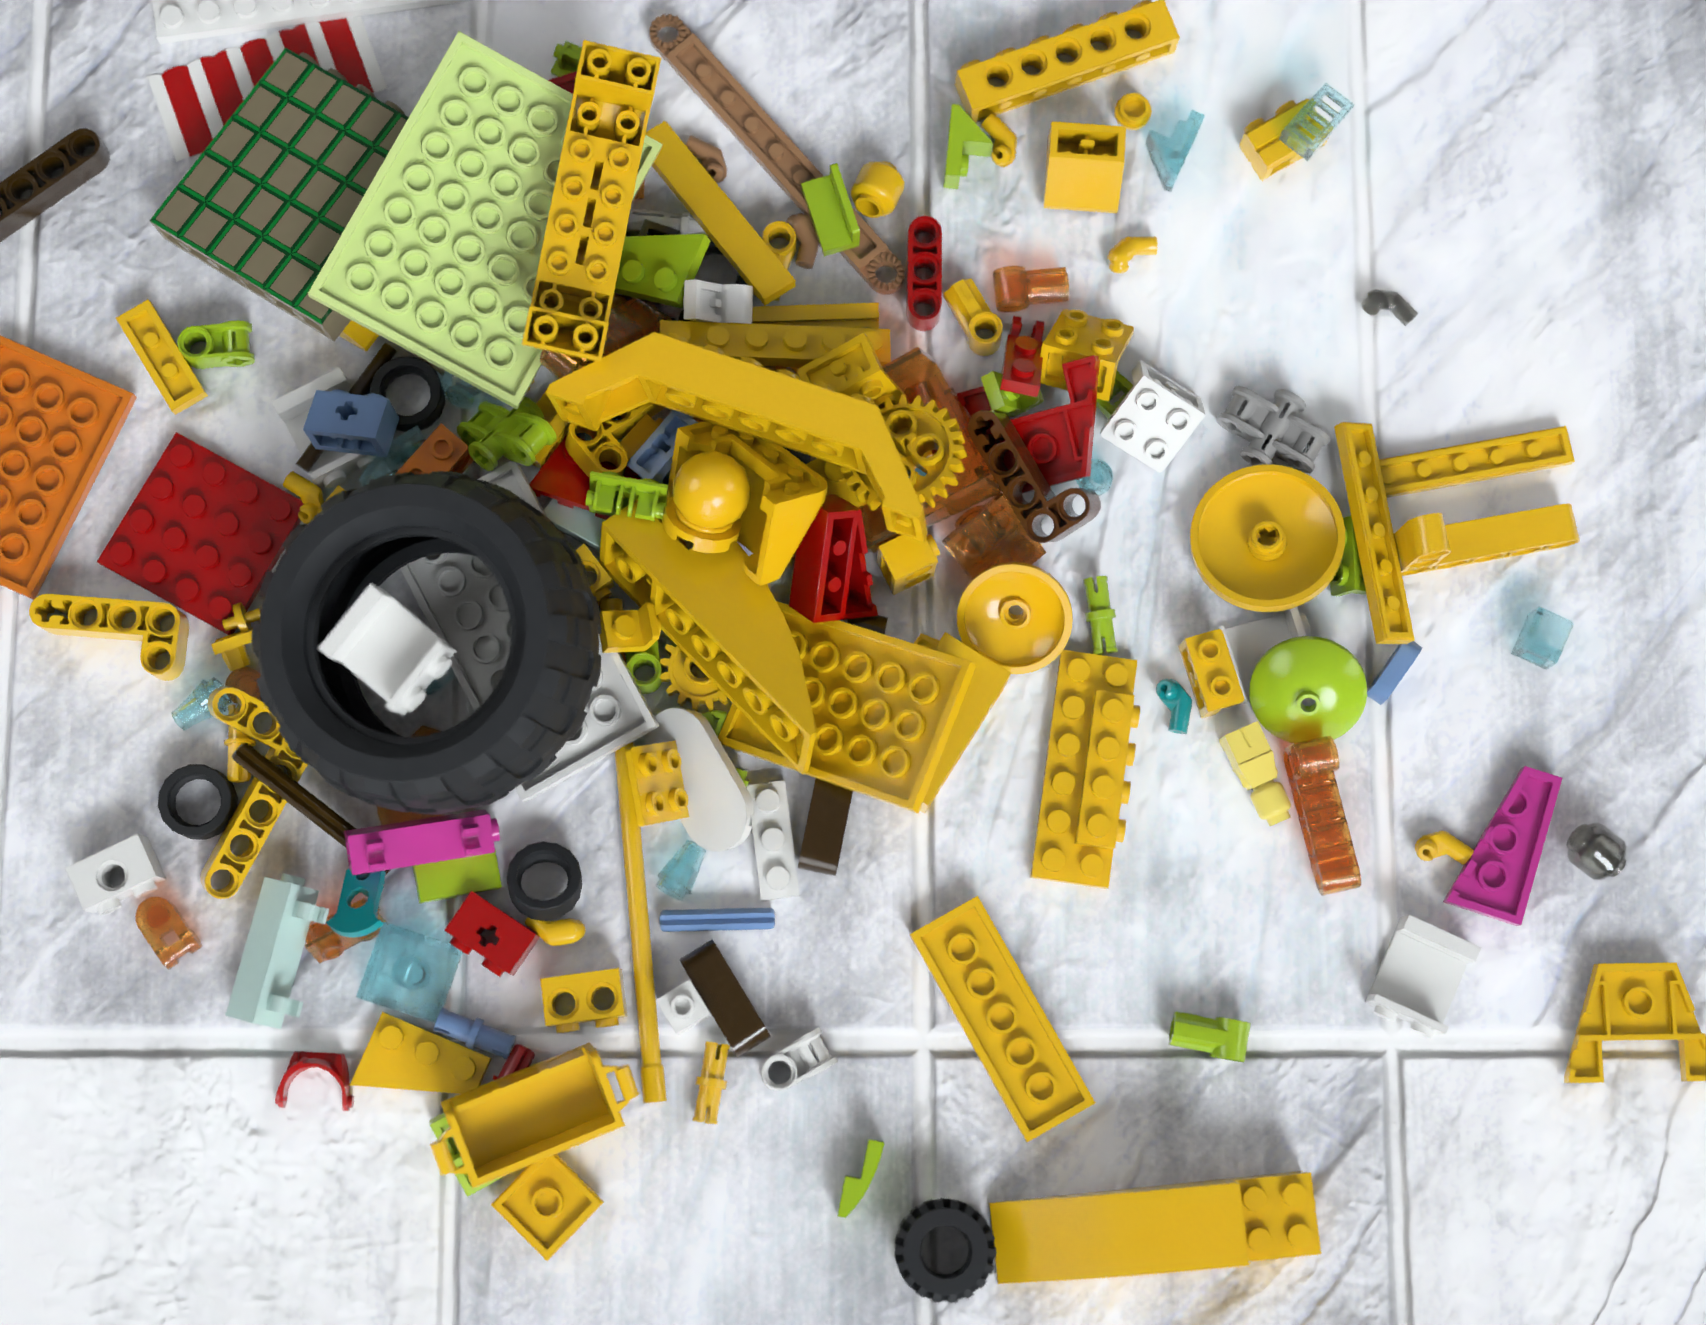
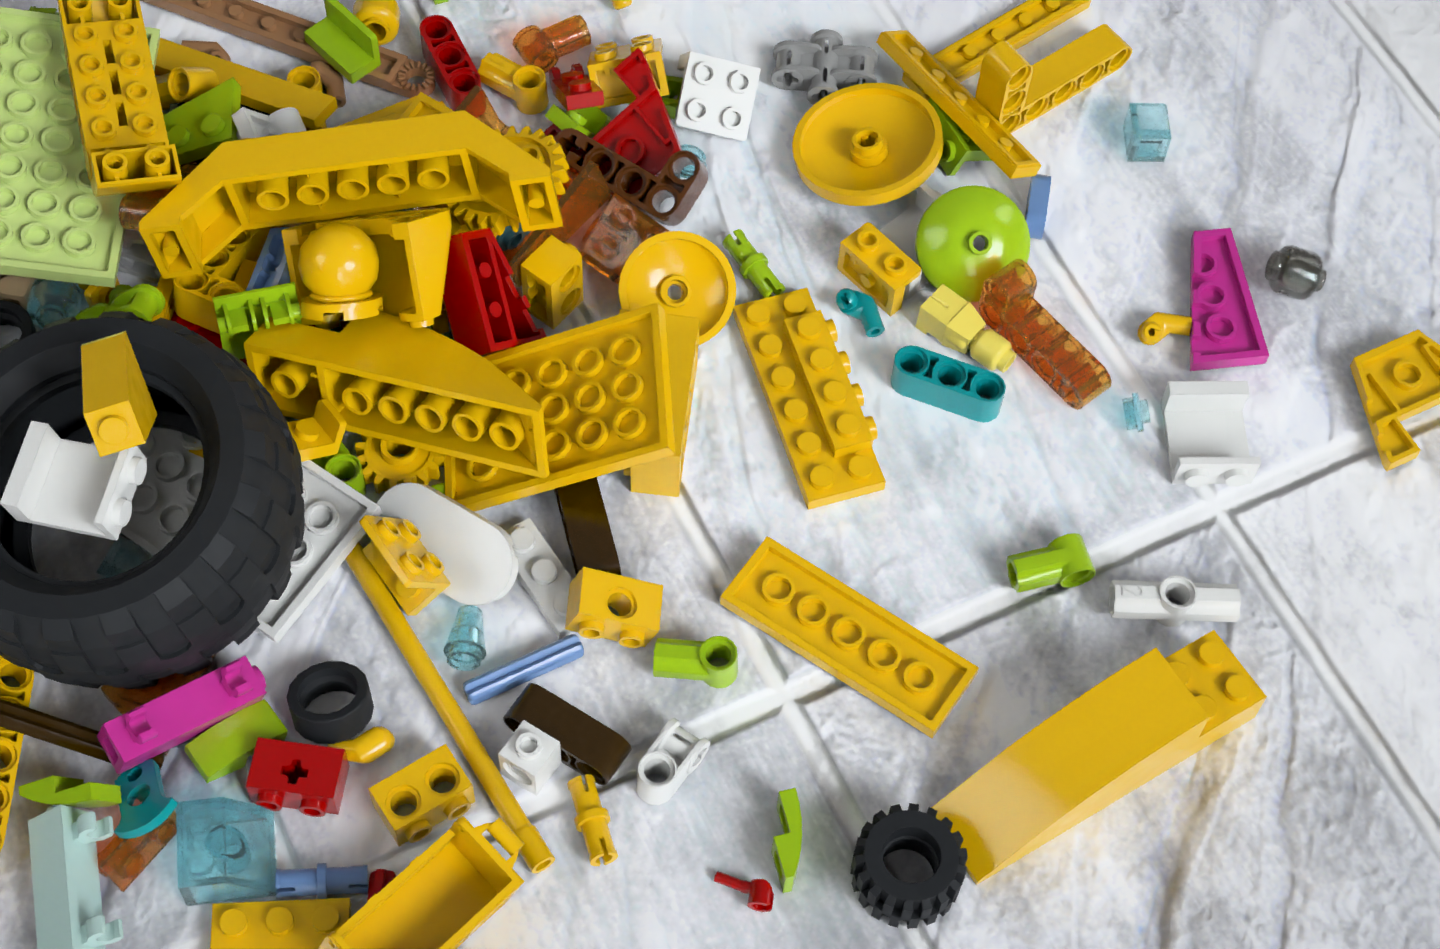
camera: 25 degrees left, 20 degrees down
none -> lime slope [18,775,122,808]
none -> yellow slope [81,331,157,457]
none -> yellow piece [155,67,219,111]
none -> yellow brick [565,567,663,648]
none -> lime piece [653,636,738,688]
none -> red hand [714,871,774,912]
none -> teal beam [890,345,1006,423]
none -> white piece [1108,575,1241,627]
none -> clear light blue plate [1122,392,1151,432]

